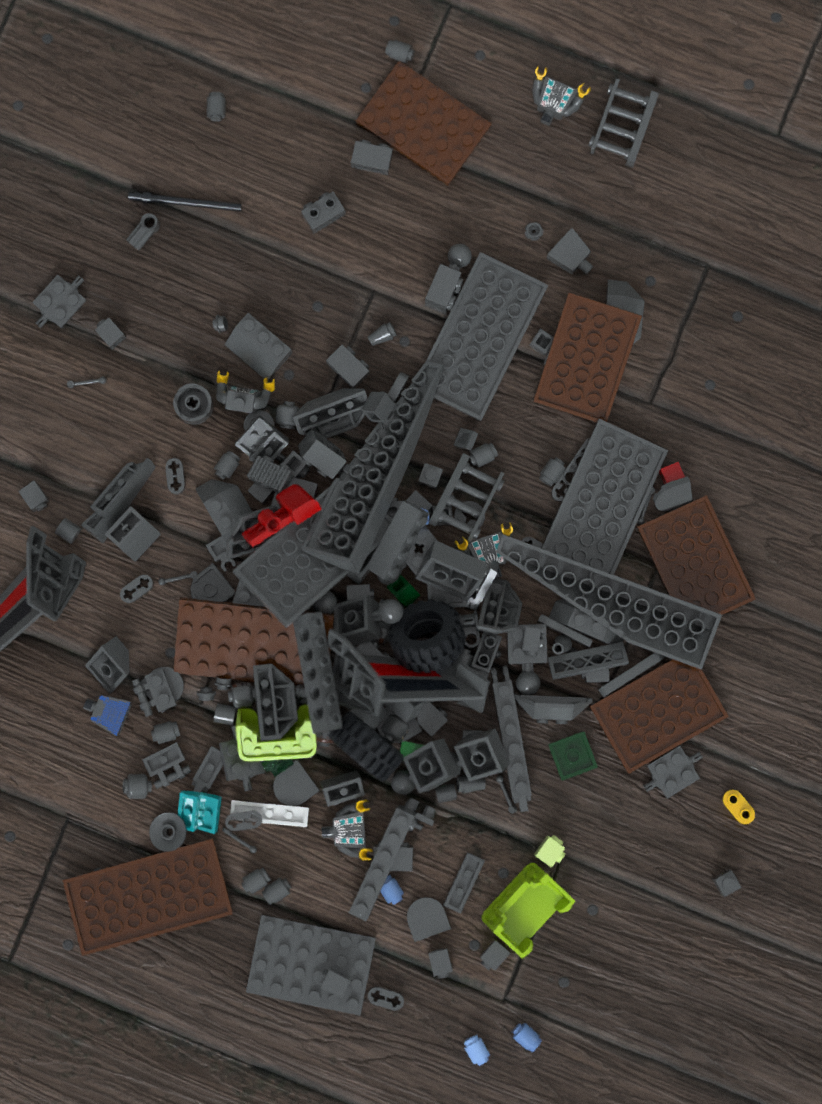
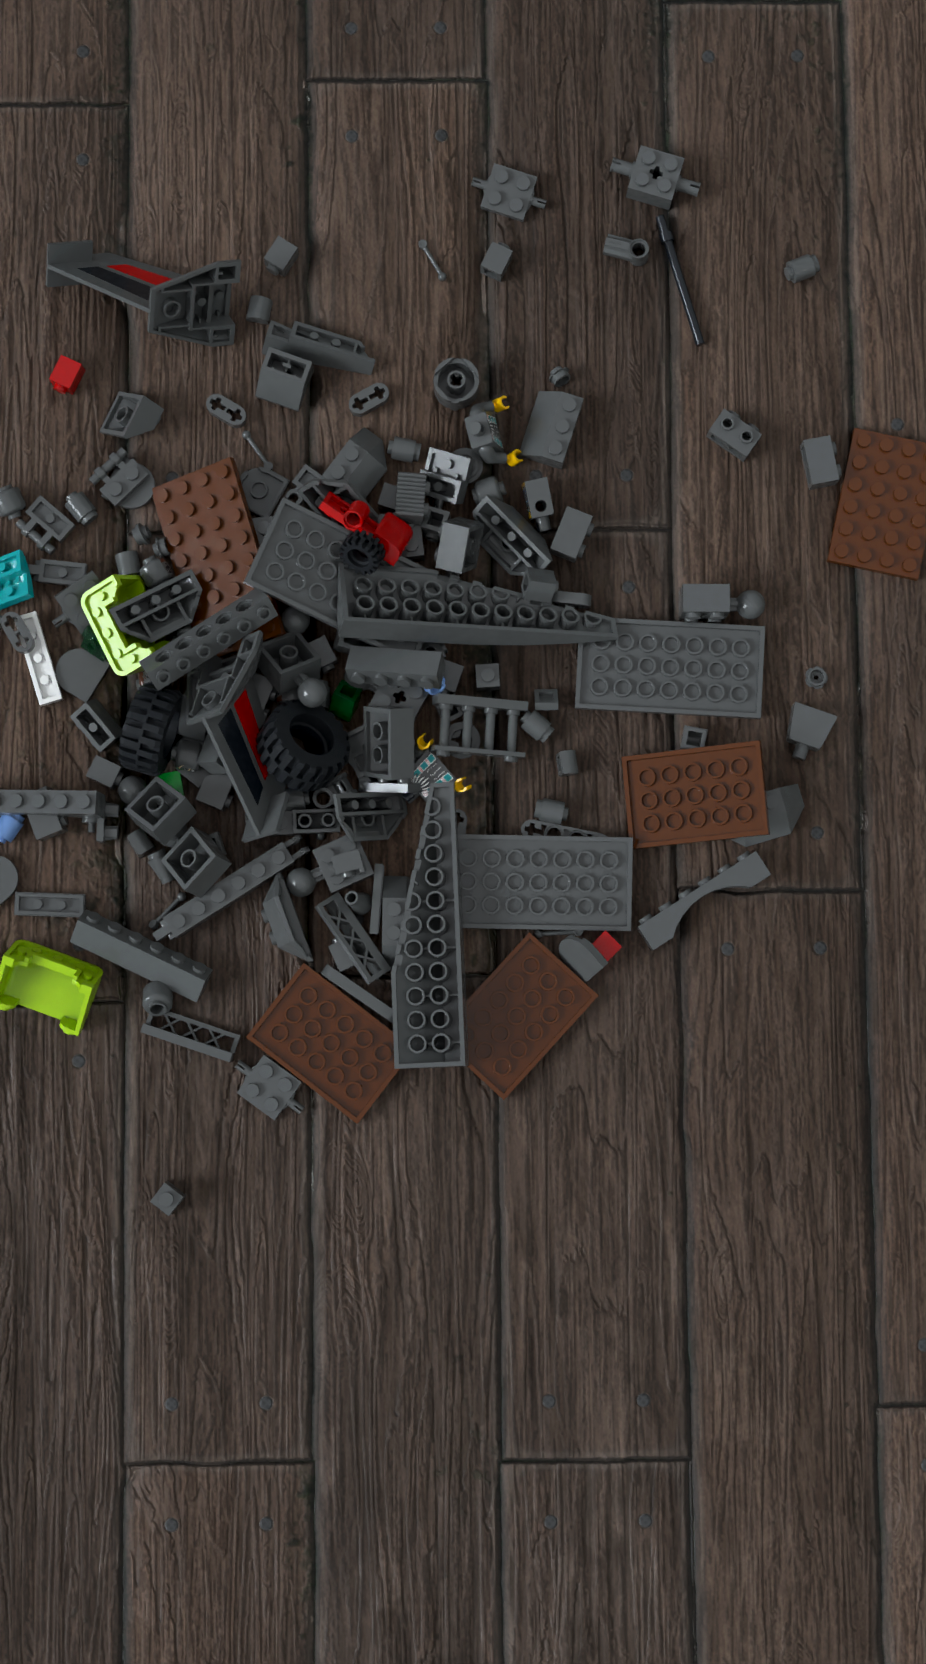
camera: 65 degrees right, 0 degrees up
torso [83,695,133,736] -> none
torso [322,799,372,860] -> none
dark grey cone [367,322,397,346] -> none
yellowish green brick [534,835,566,867] -> none
dark green plate [548,731,598,781] -> none
yellow plate [722,790,755,824] -> none
none -> red brick [49,355,85,395]
none -> dark grey brick [70,909,213,1003]
none -> dark grey brick [86,755,125,790]
none -> dark grey fence [140,1011,241,1062]
none -> dark grey head [142,981,173,1016]
none -> black tyre [339,530,386,575]
none -> dark grey torso [521,477,554,532]
none -> dark grey brick [556,750,579,777]
none -> dark grey brick [610,145,701,210]
none -> dark grey arch [636,851,771,951]

